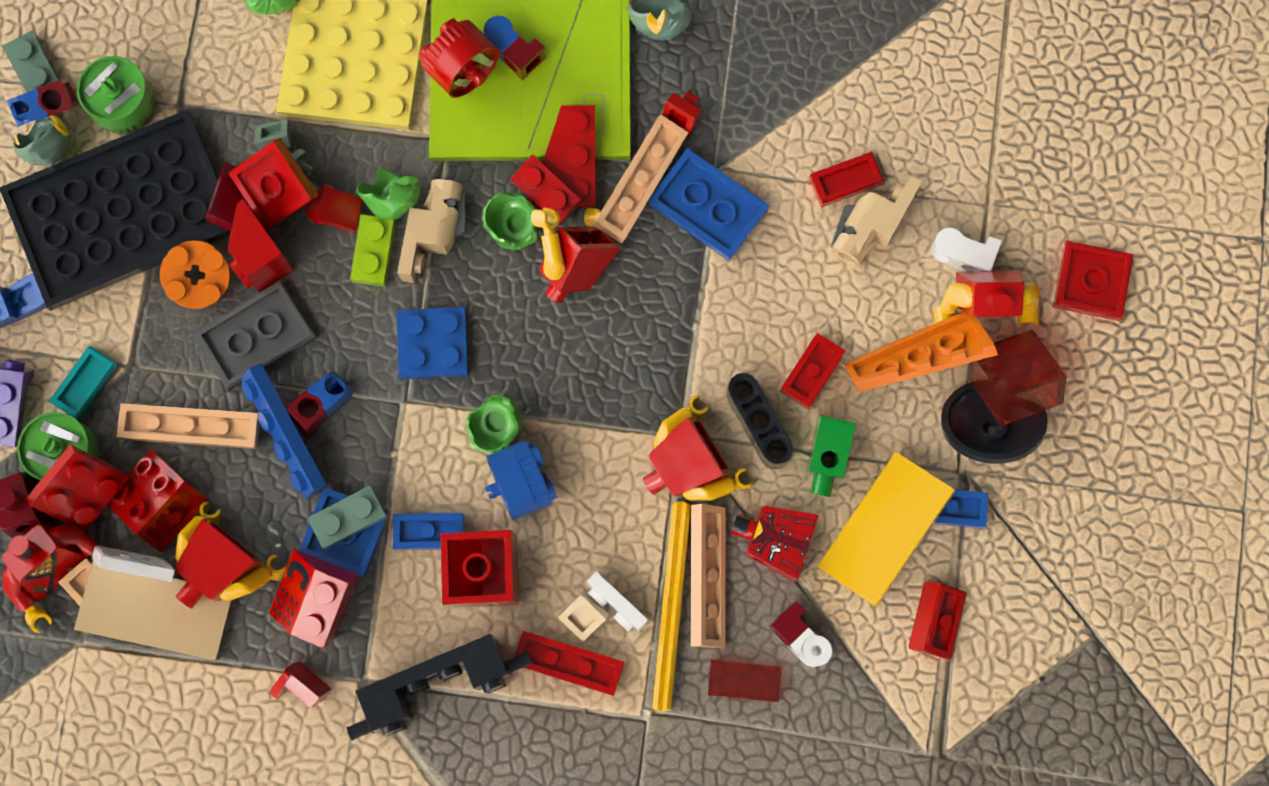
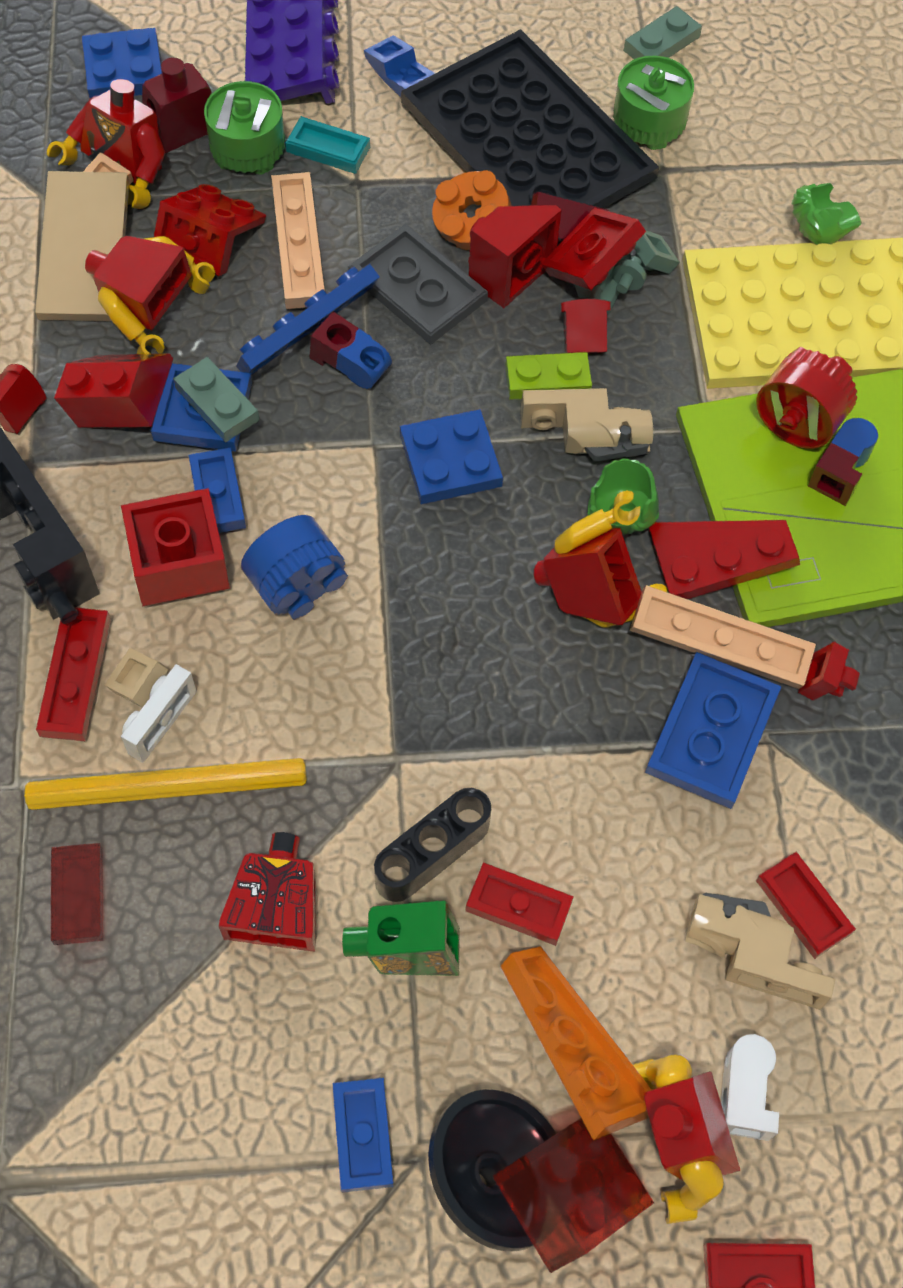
camera: 75 degrees right, 15 degrees down
leg [6,76,79,126] -> none
sand green hair [13,115,69,167] -> none
red plate [26,444,129,532] -> none
white tile [92,545,175,582] -> none
bright green hair [356,169,420,219] -> none
bright green hair [466,394,524,453] -> none
red plate [510,154,584,226] -> none
torso [643,395,754,501] -> none
light nougat plate [691,504,726,648] -> none
leg [768,601,832,667] -> none
yellow tile [817,452,955,607] -> none
red slope [909,581,967,660] -> none

